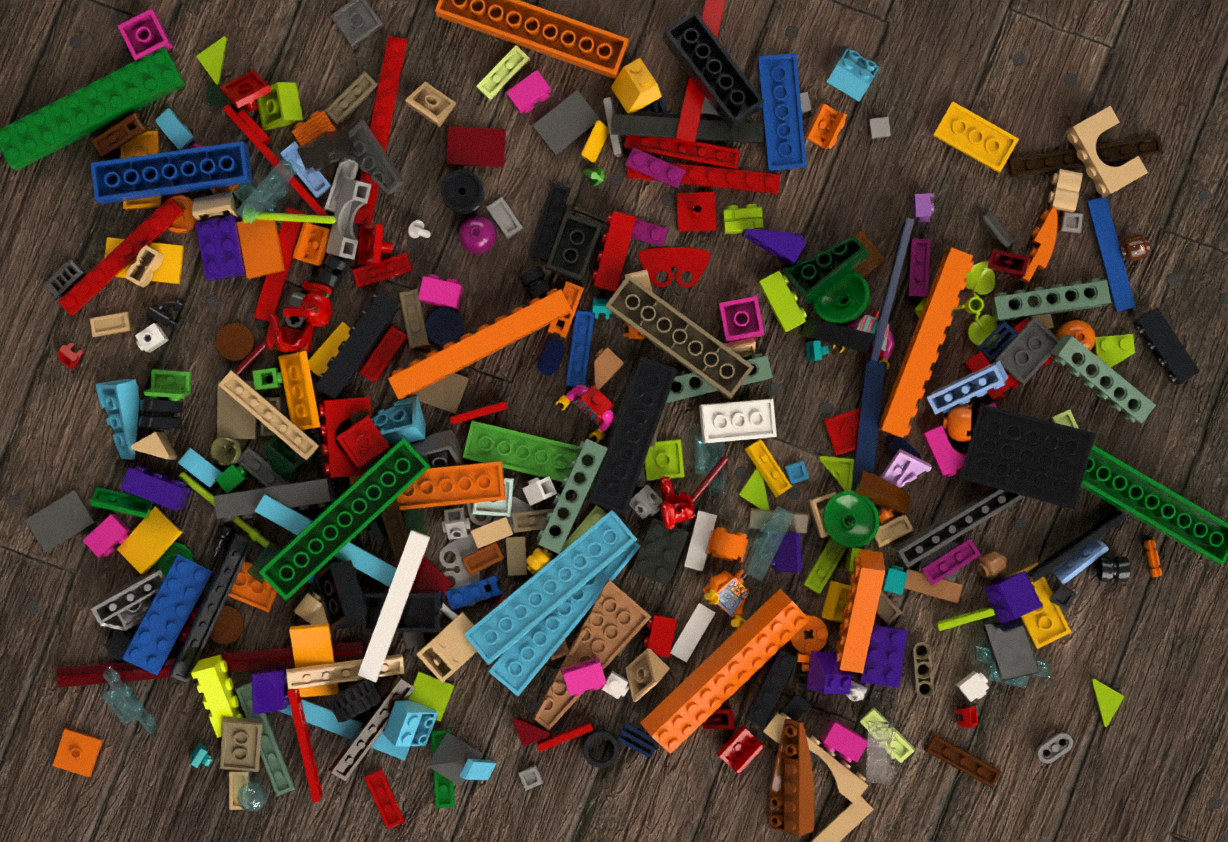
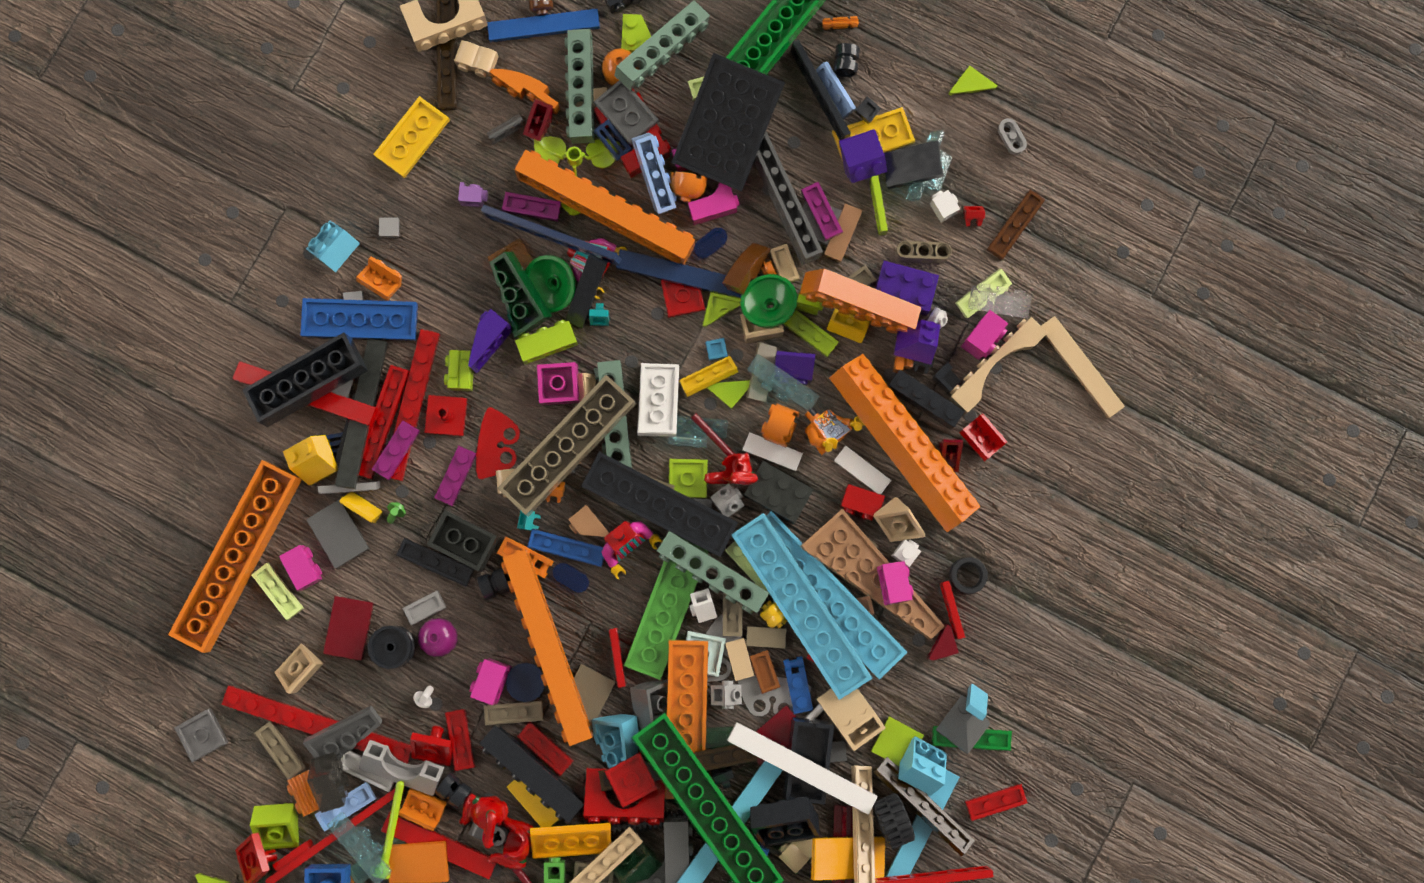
camera: 85 degrees left, 5 degrees down
light grey tile [518,765,543,791] -> none
red brick [592,210,637,292] -> none
dark blue tile [617,723,659,759] -> none
dark orange wedge [769,718,814,837] -> none
orange plate [790,615,828,654] -> none
lavender wing [881,449,932,488] -> none
teal brick [881,565,908,595] -> none
medium nougat head [977,551,1007,580] -> none
light grey tile [1060,212,1083,234] -> none

